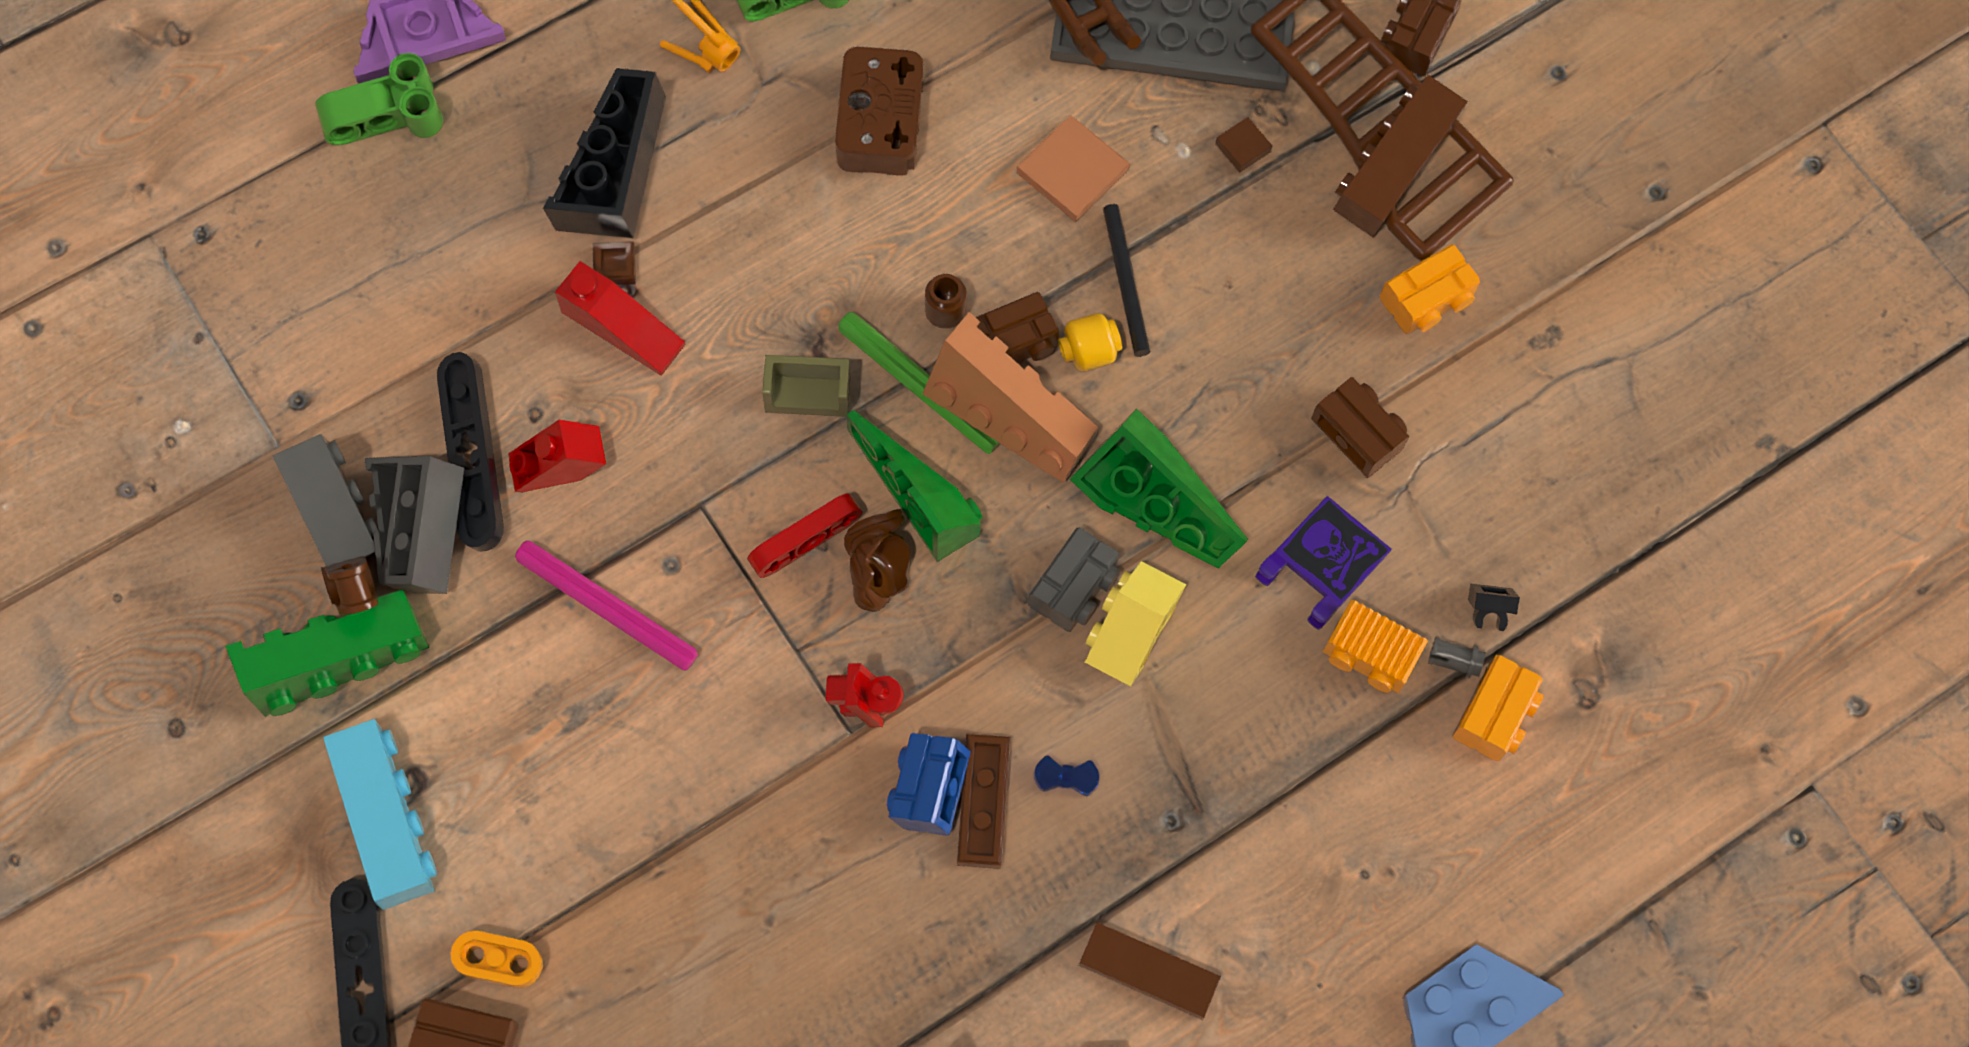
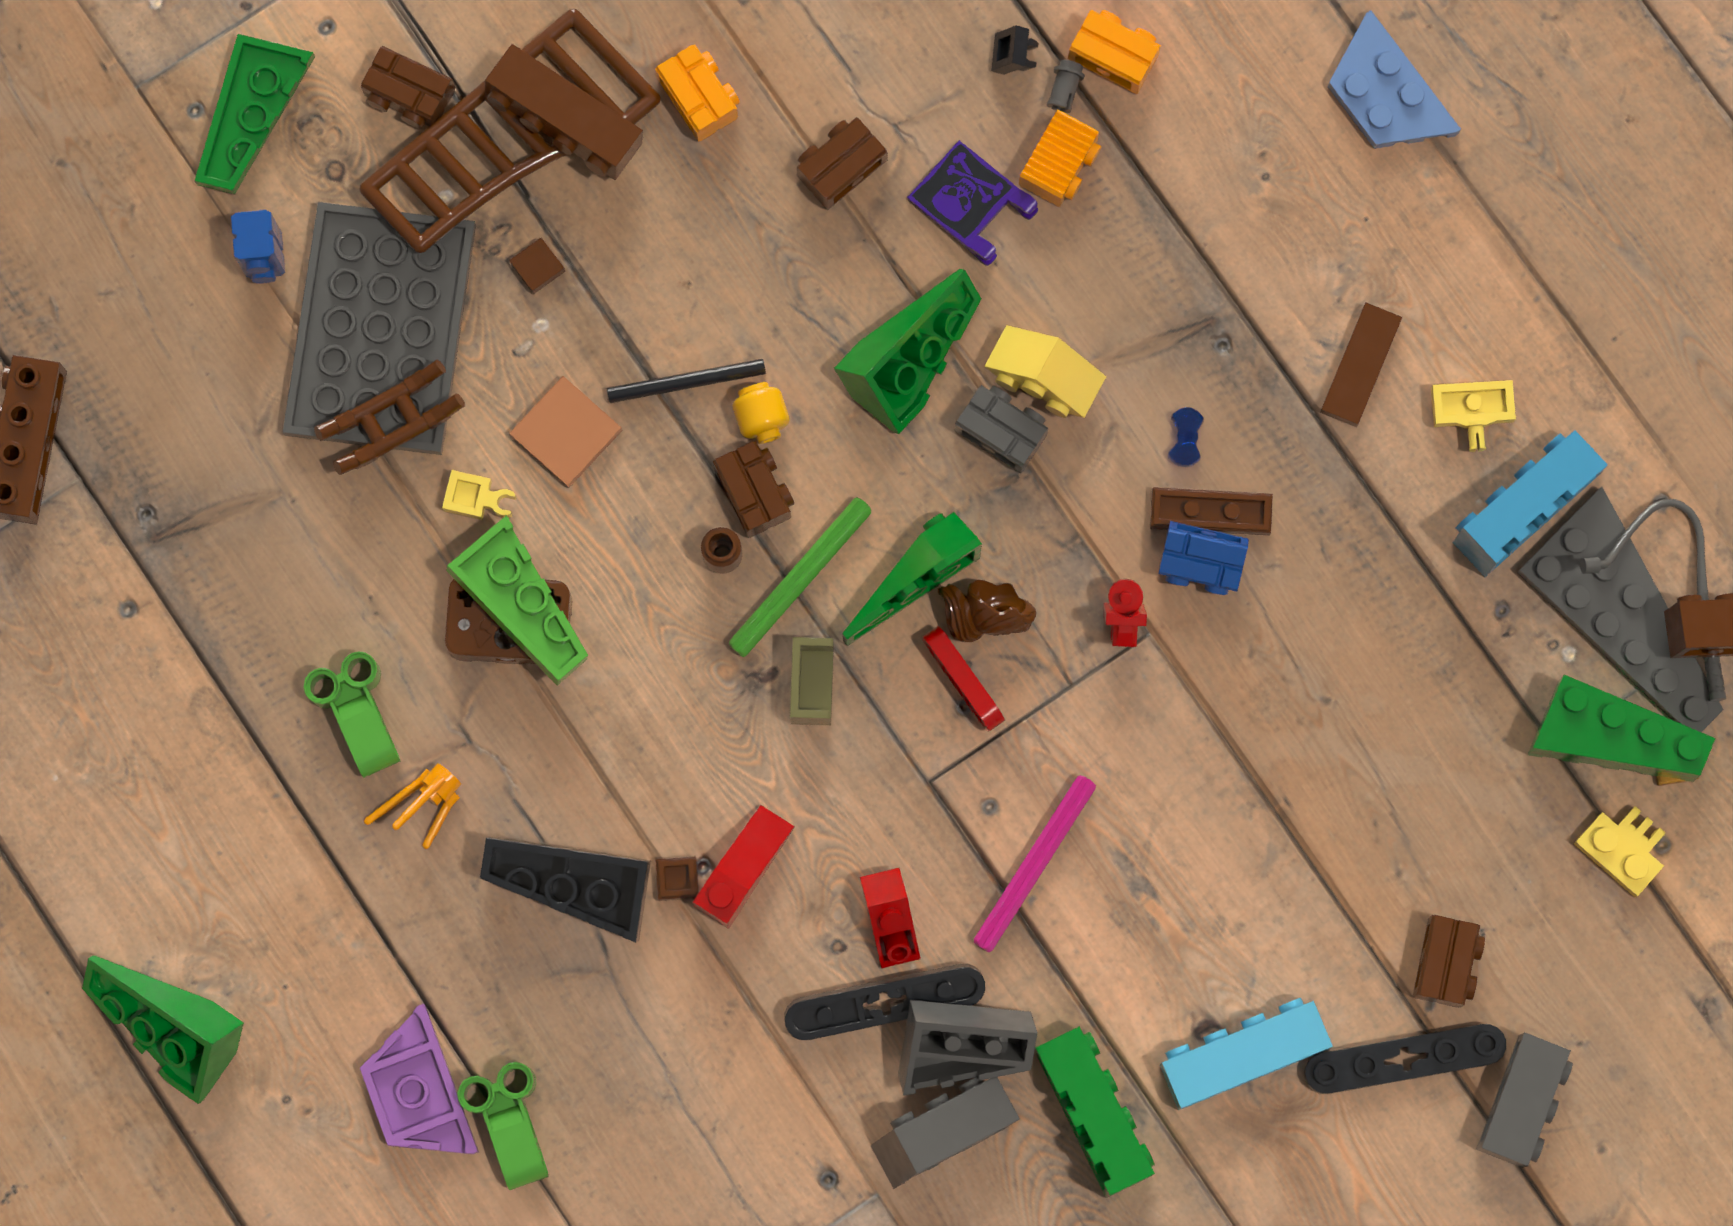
camera: 85 degrees left, 10 degrees up
reddish brown piece [321,556,378,615] -> none
light orange plate [451,931,543,988] -> none
nougat wedge [922,312,1098,483] -> none
none -> light yellow plate [442,470,517,520]
none -> bright green wing [446,515,588,686]

